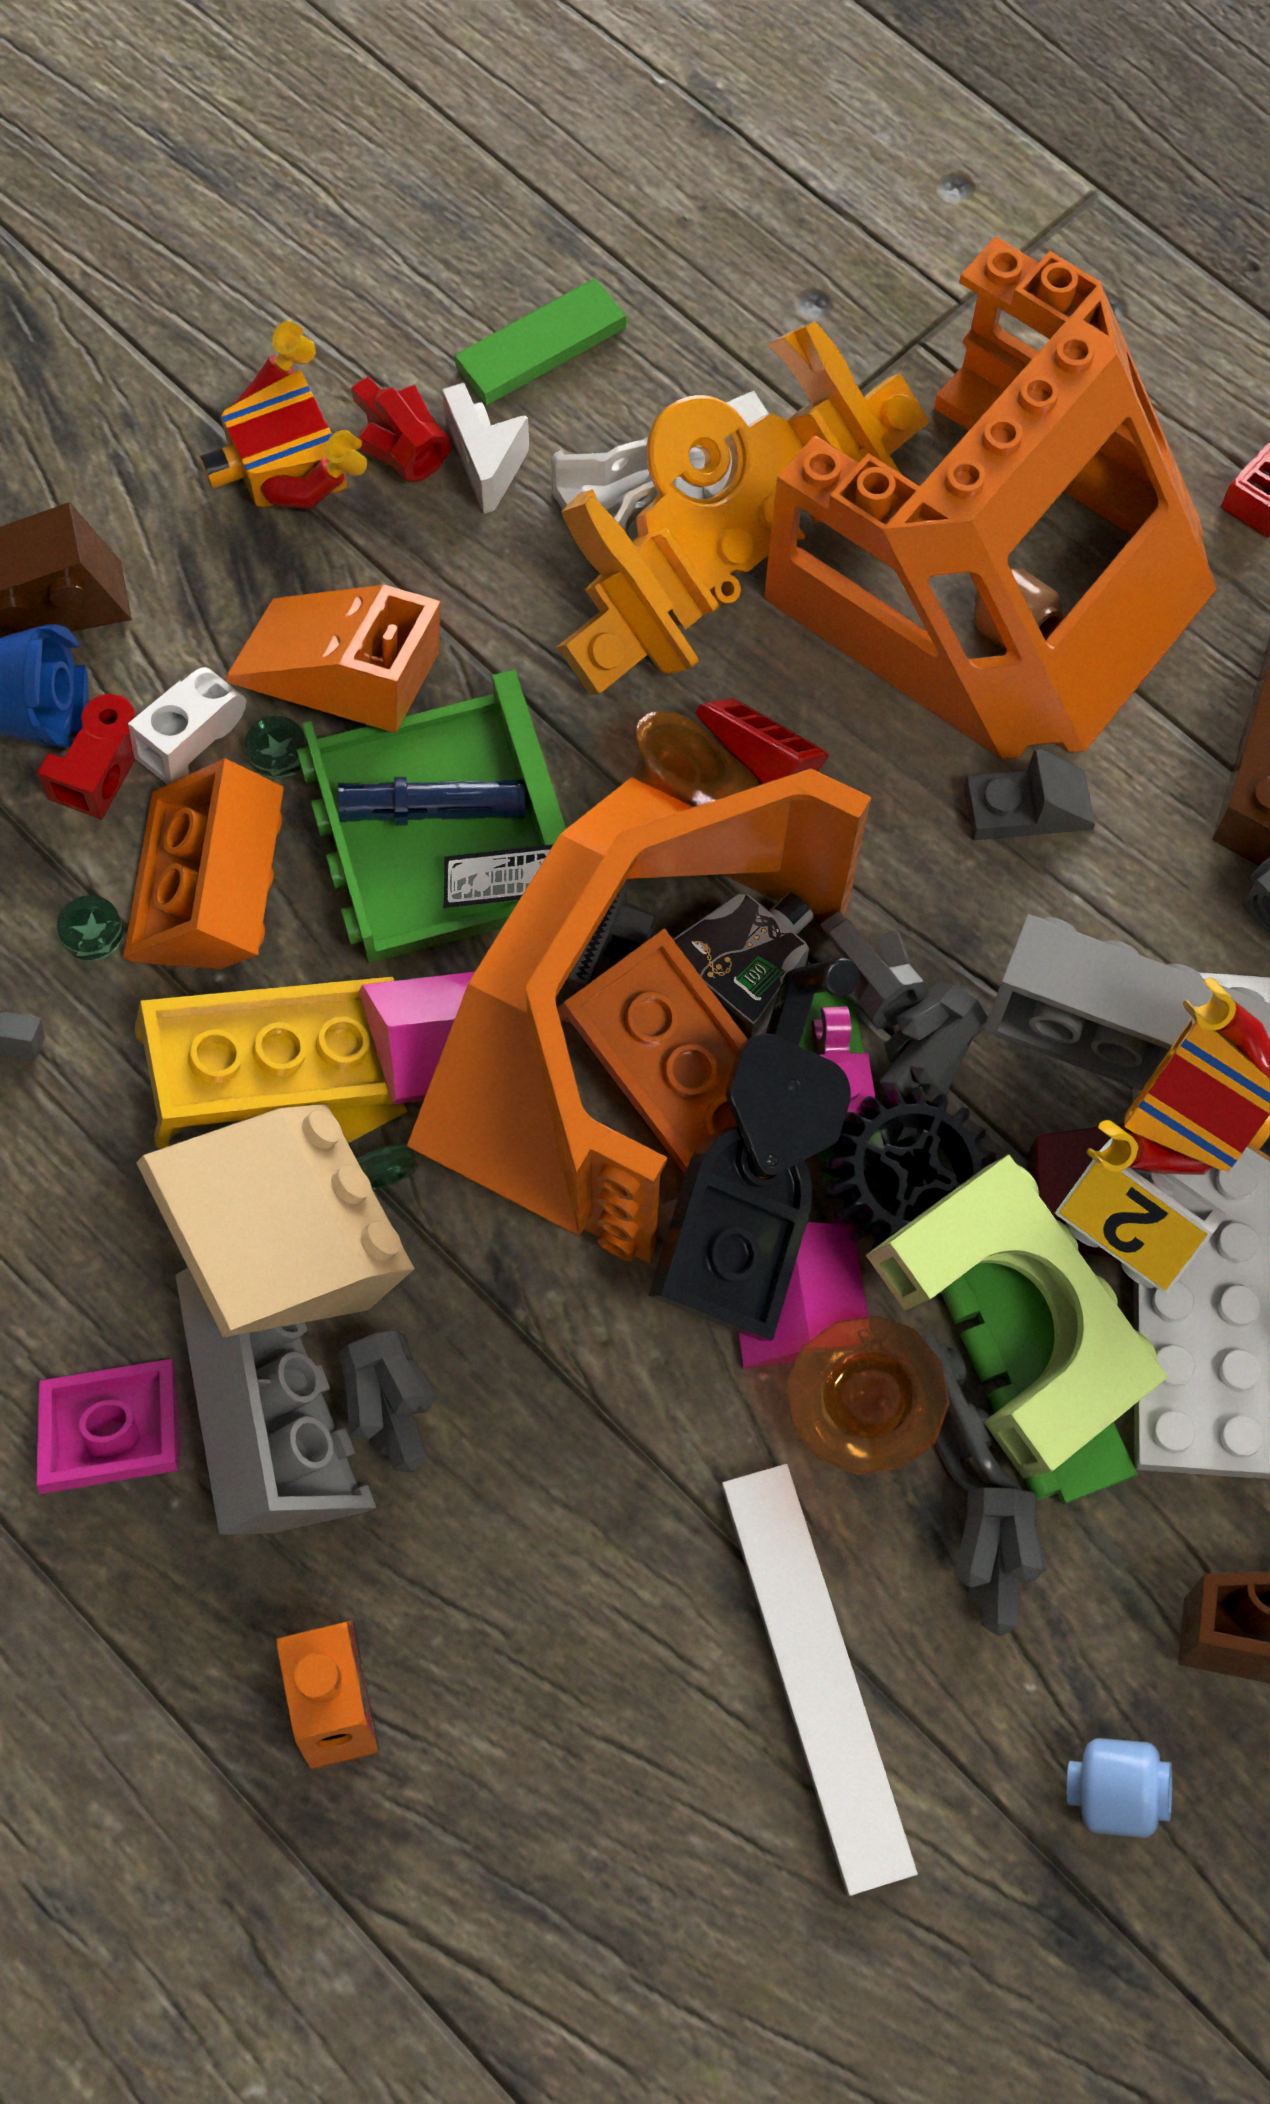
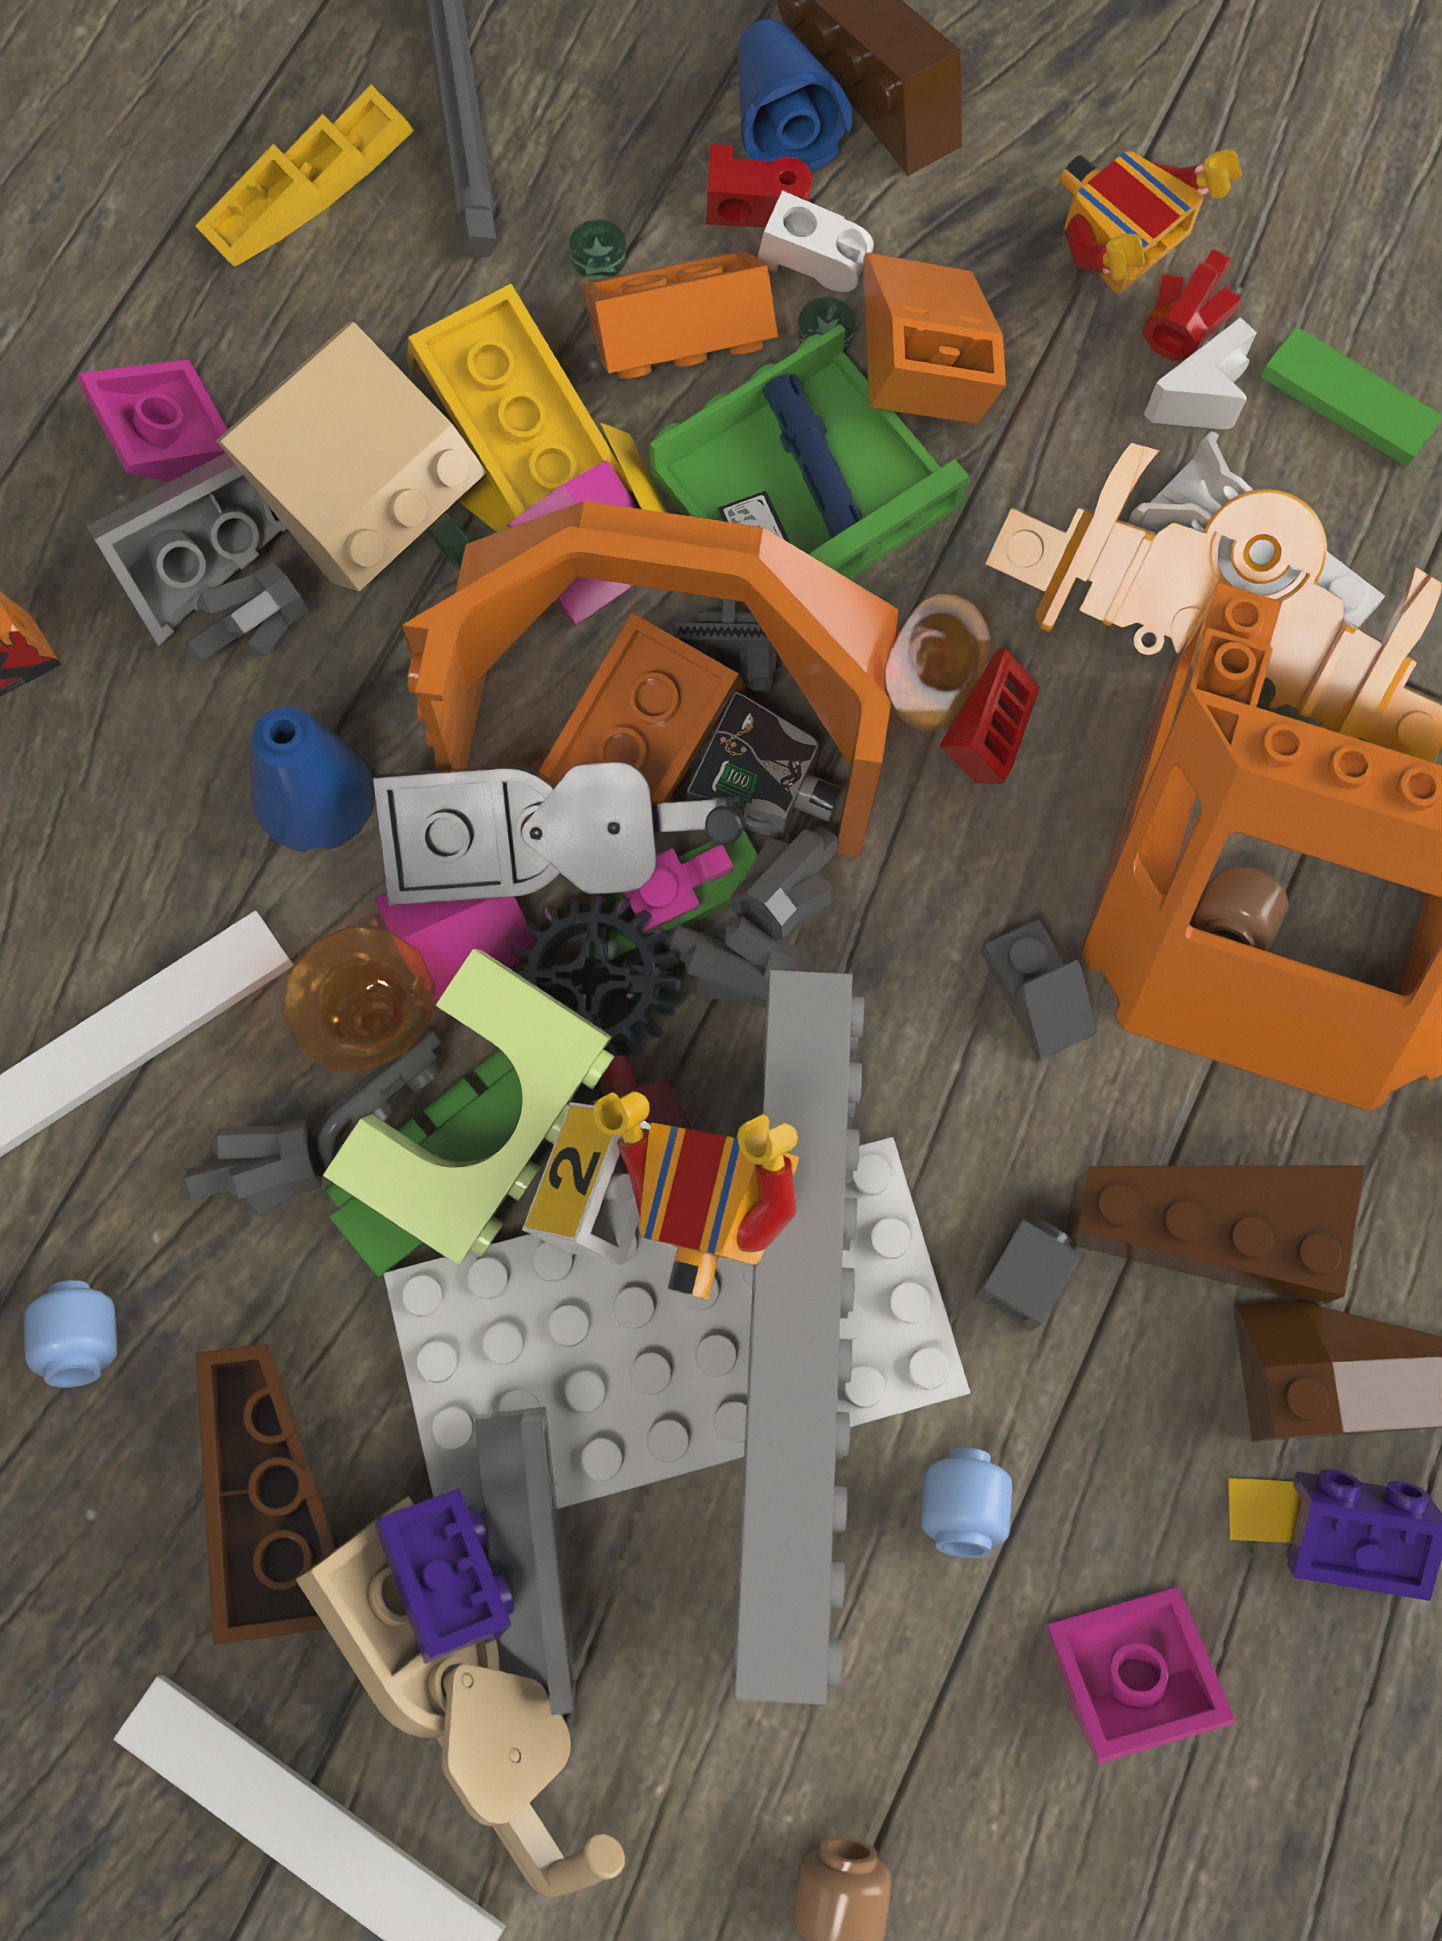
camera: 70 degrees right, 5 degrees up
none -> blue cone [251,707,374,852]
none -> yellow sticker [600,422,668,513]

